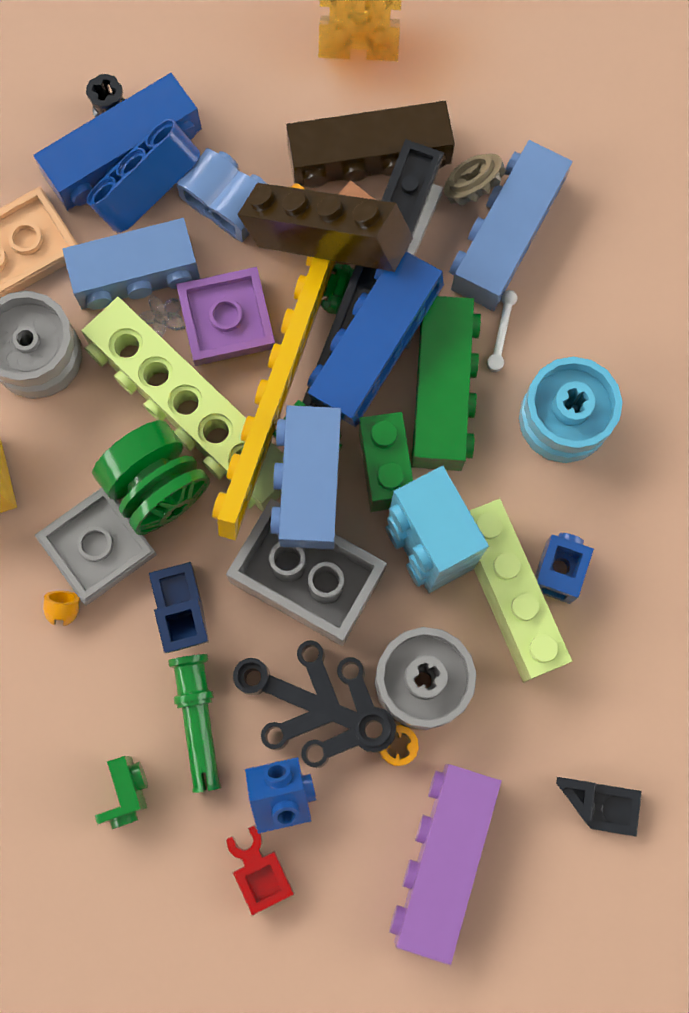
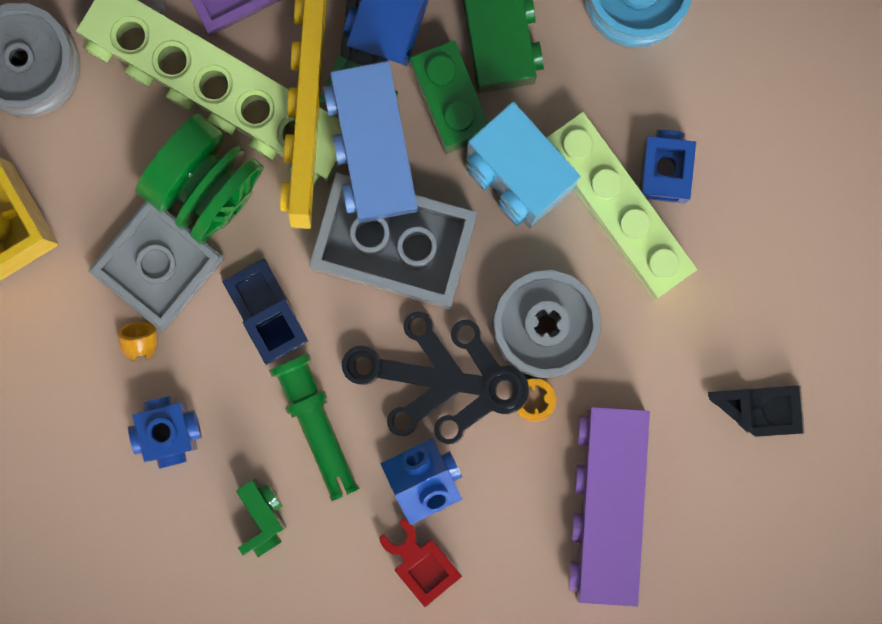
camera: 15 degrees left, 10 degrees up
none -> blue brick [128,396,202,469]

